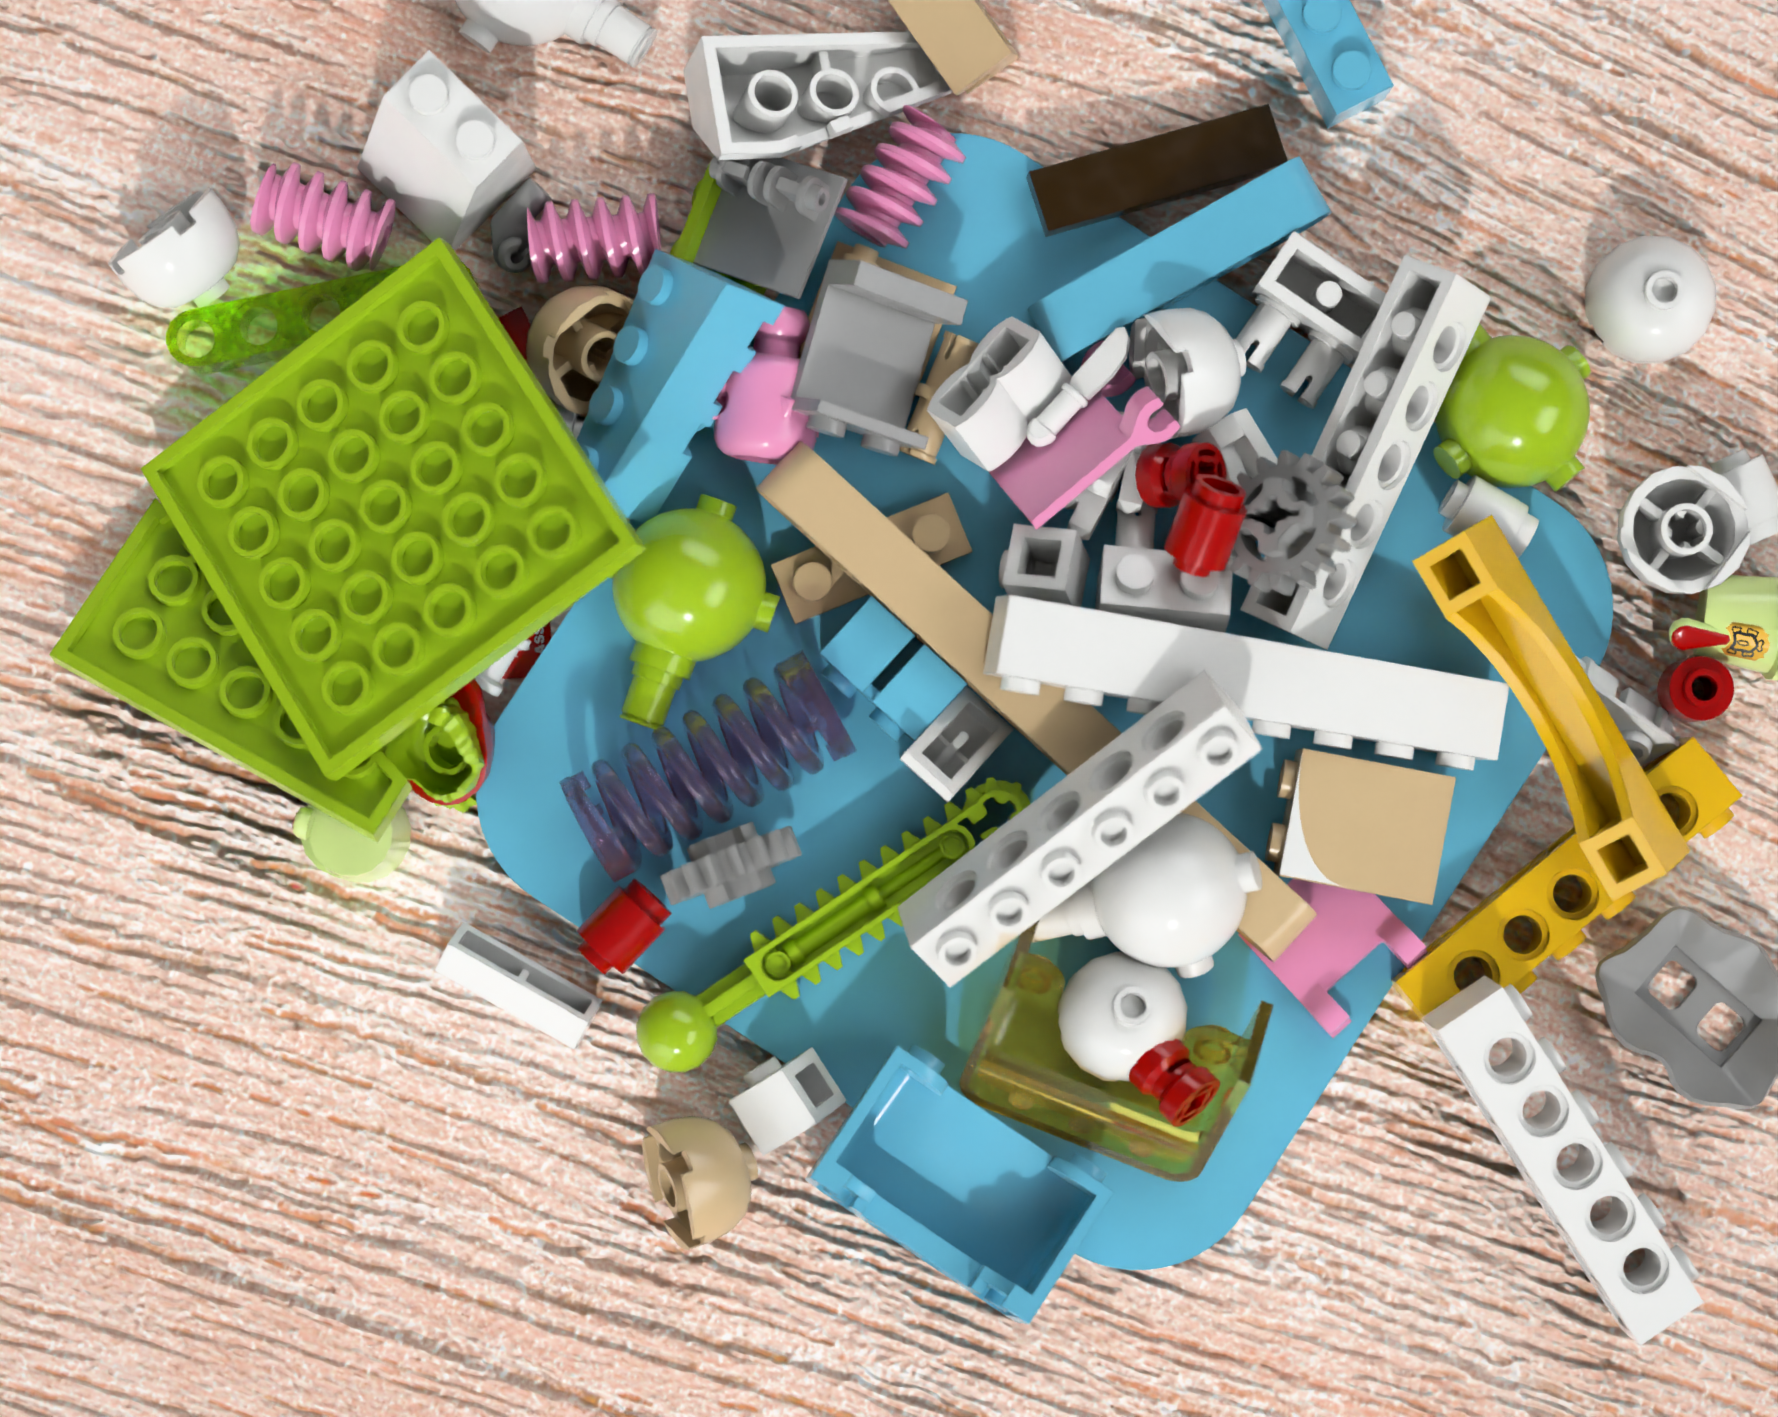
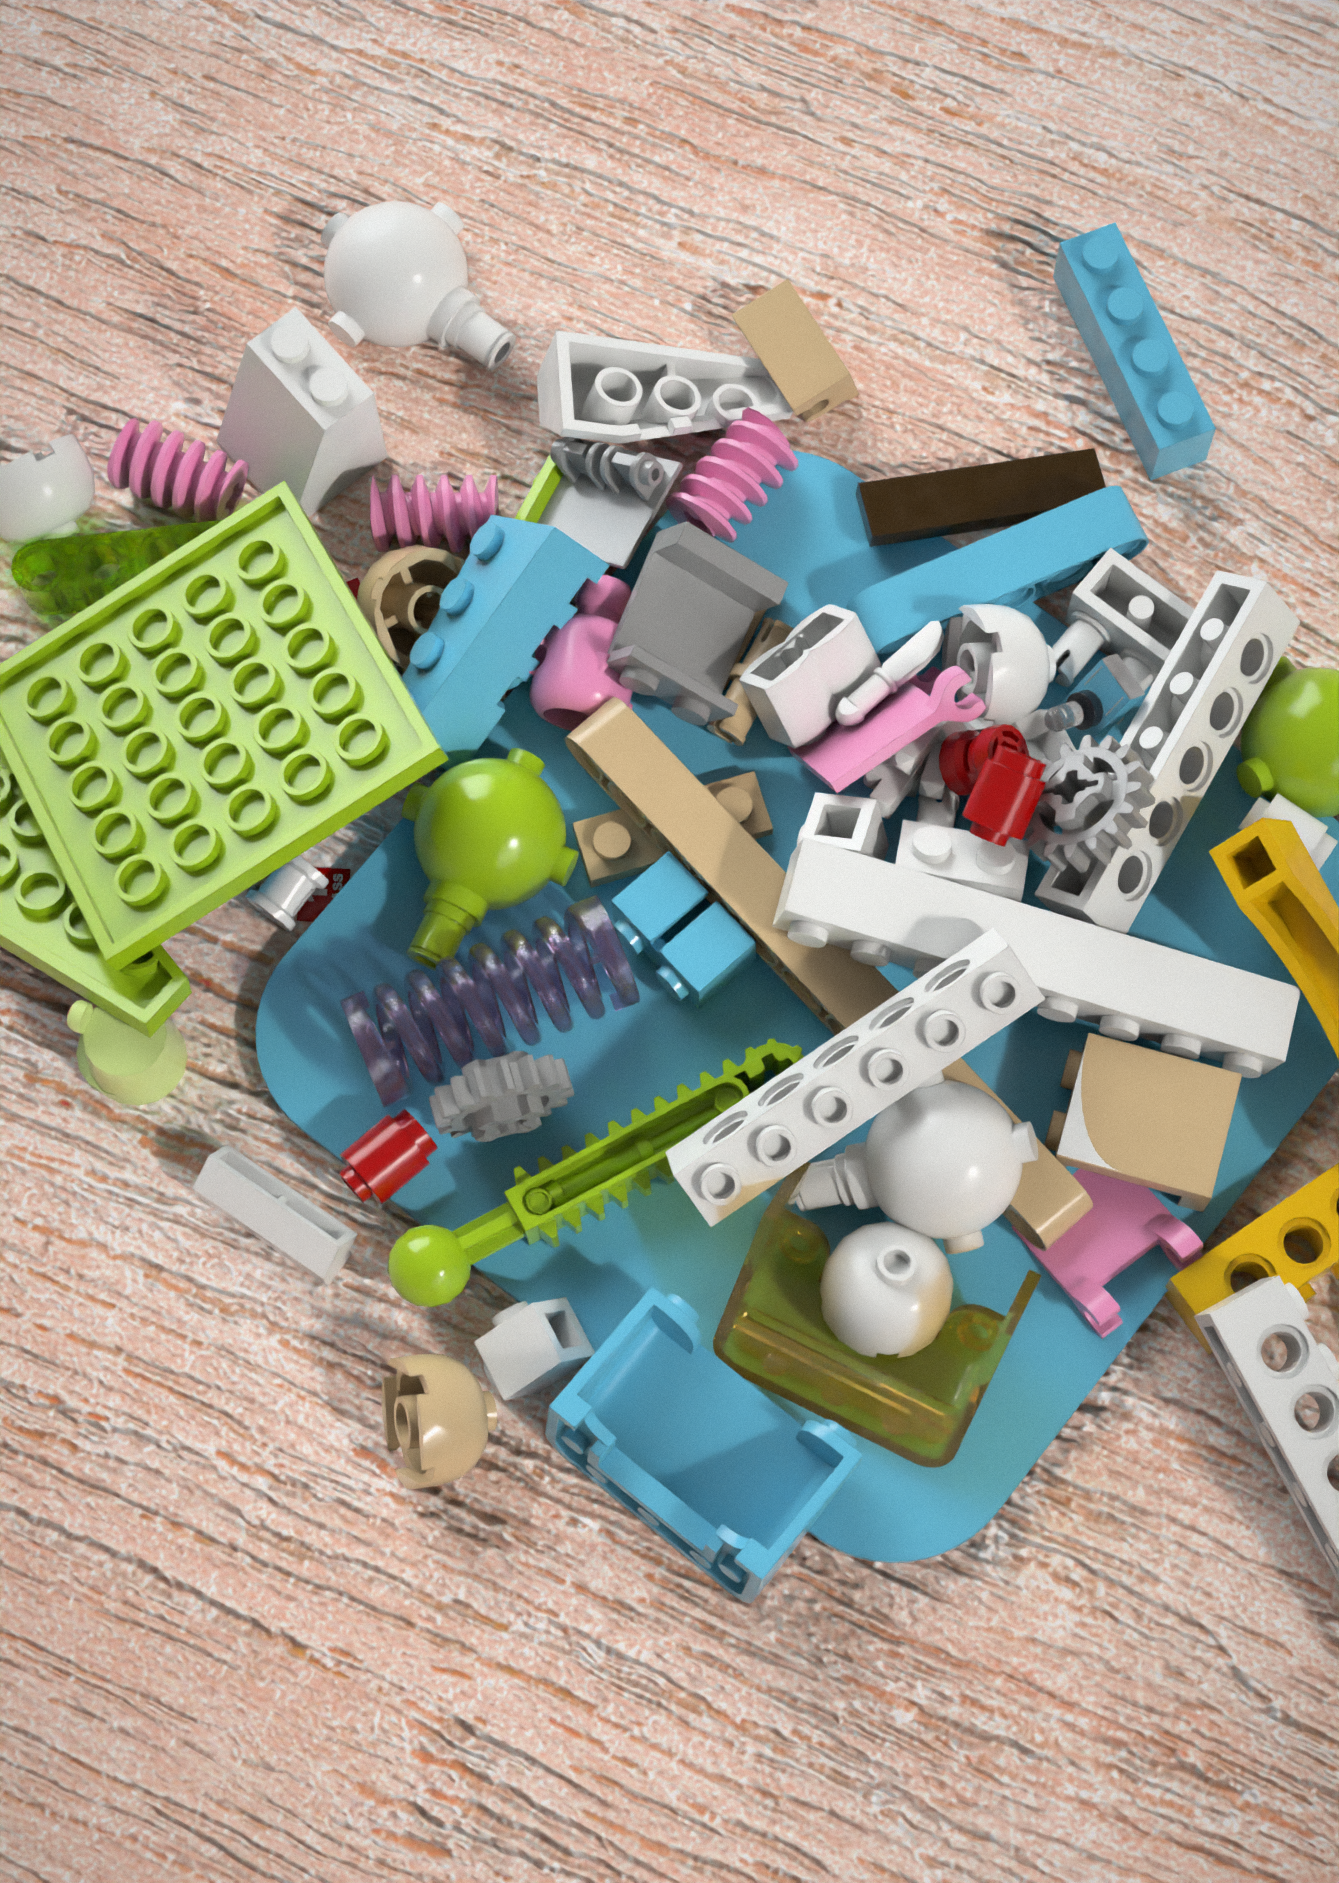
camera: 10 degrees right, 15 degrees down
lime hair [381,679,495,813] -> none
light grey arm [490,177,552,273] -> none
white slope [900,686,1013,802] -> none
red wheel [1129,1039,1220,1127] -> none
none -> piece [1044,653,1145,750]

